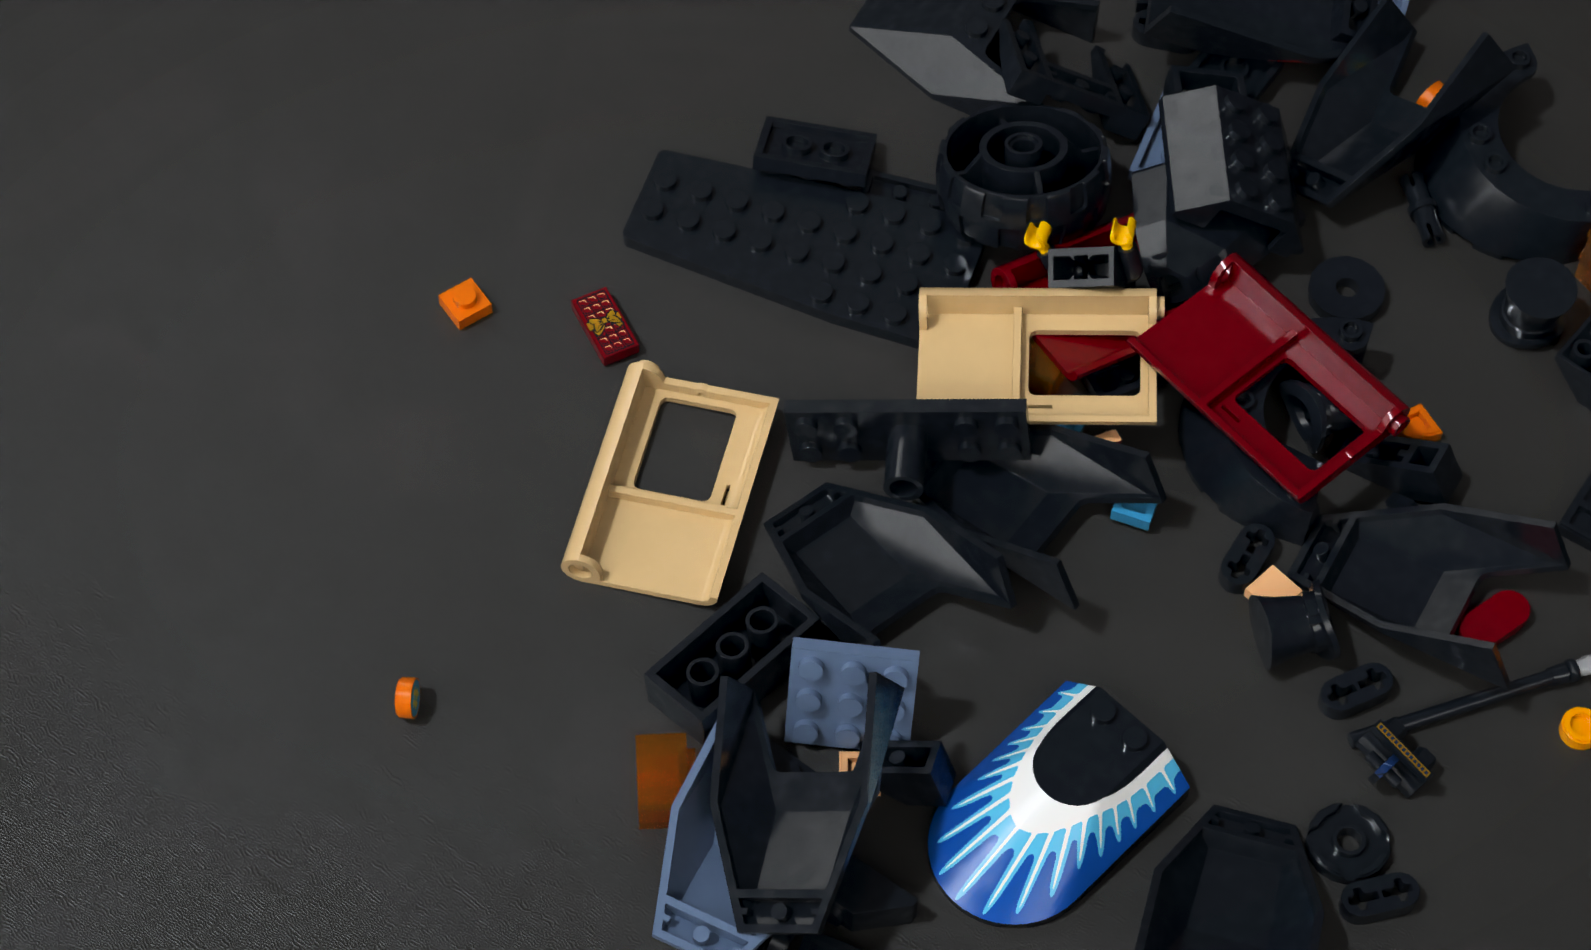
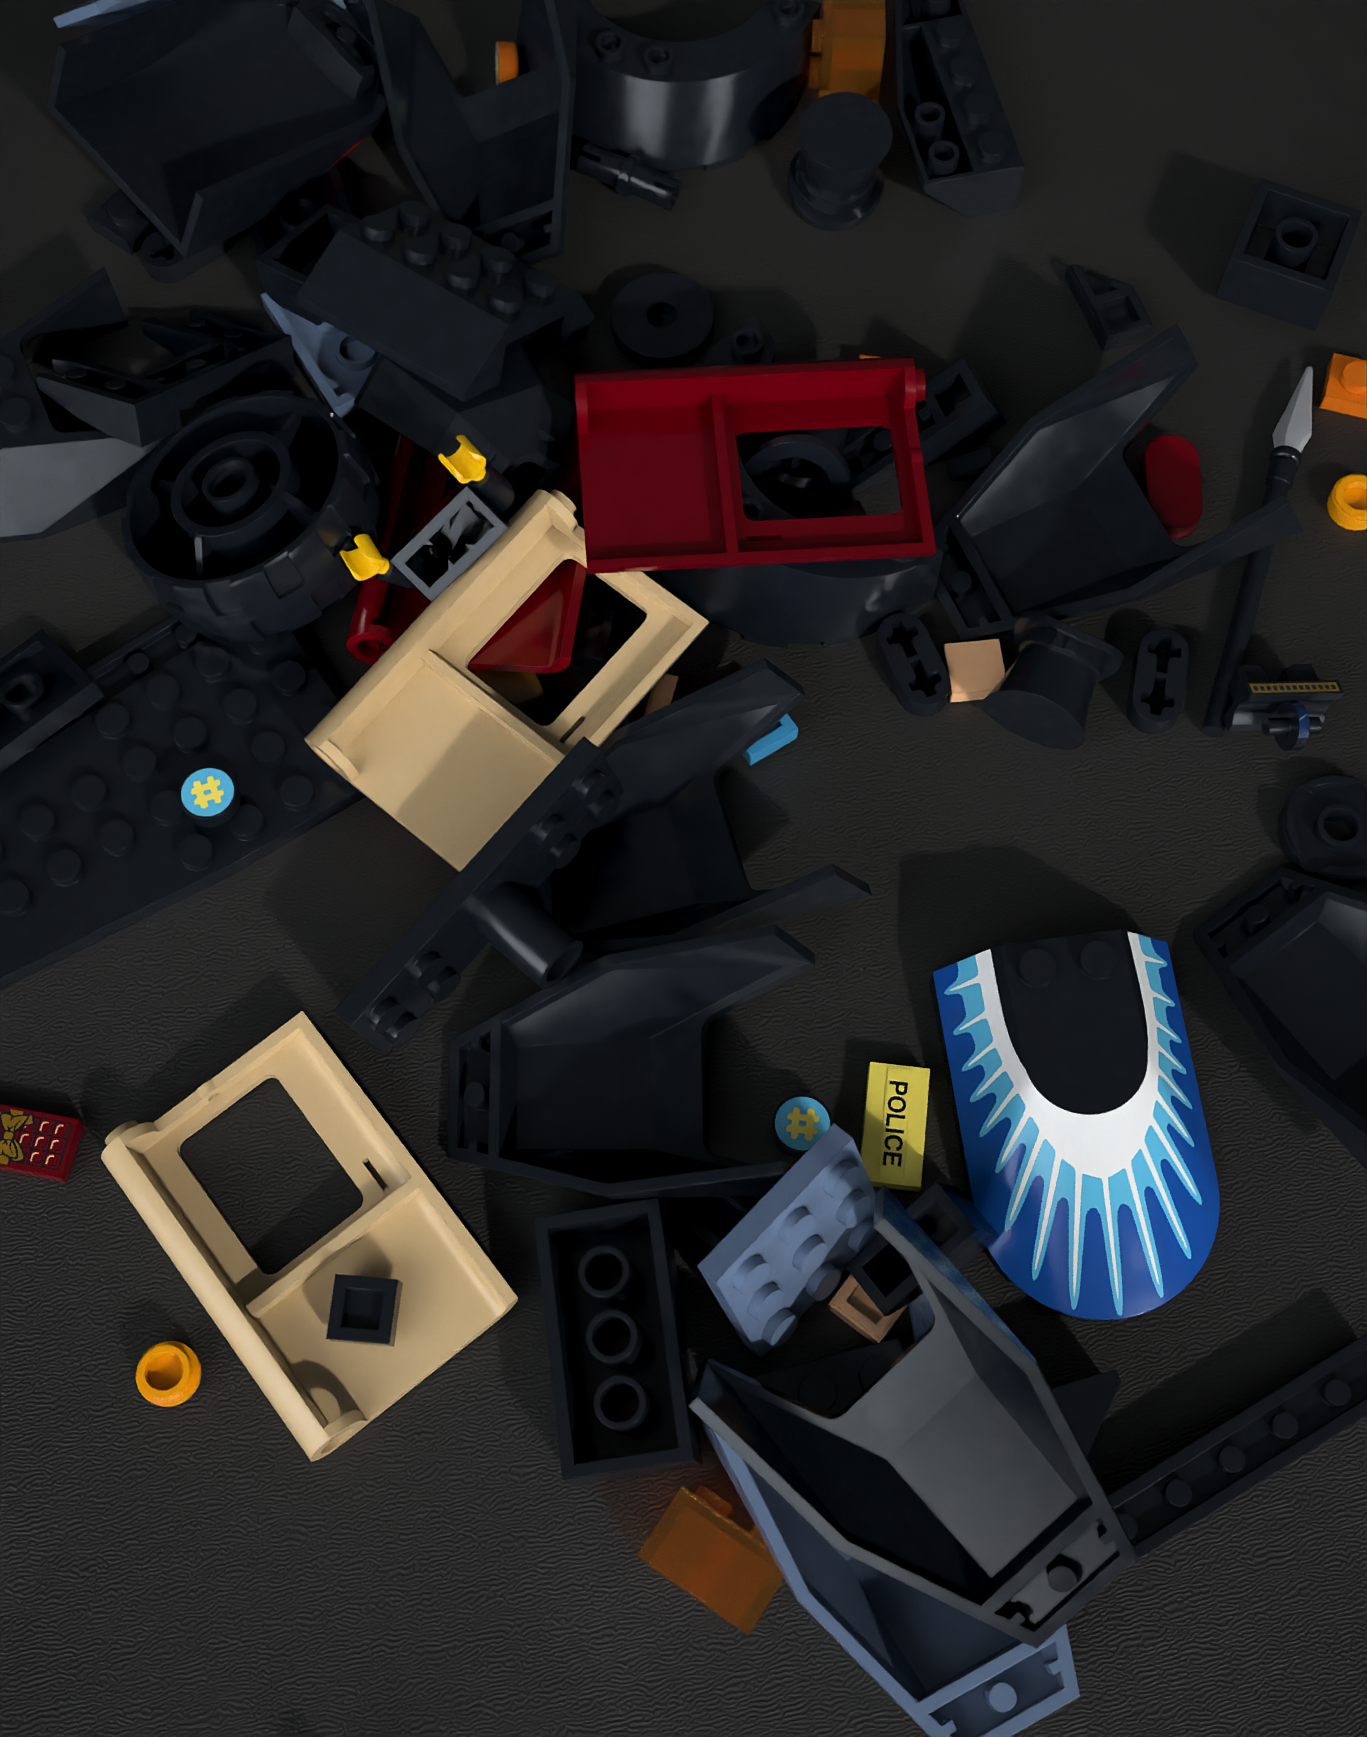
camera: 50 degrees left, 10 degrees up
none -> light orange plate [136,1341,202,1407]
none -> tile [178,766,241,827]
none -> black plate [326,1274,403,1347]
none -> tile [771,1094,833,1158]
none -> light yellow tile [860,1062,930,1192]

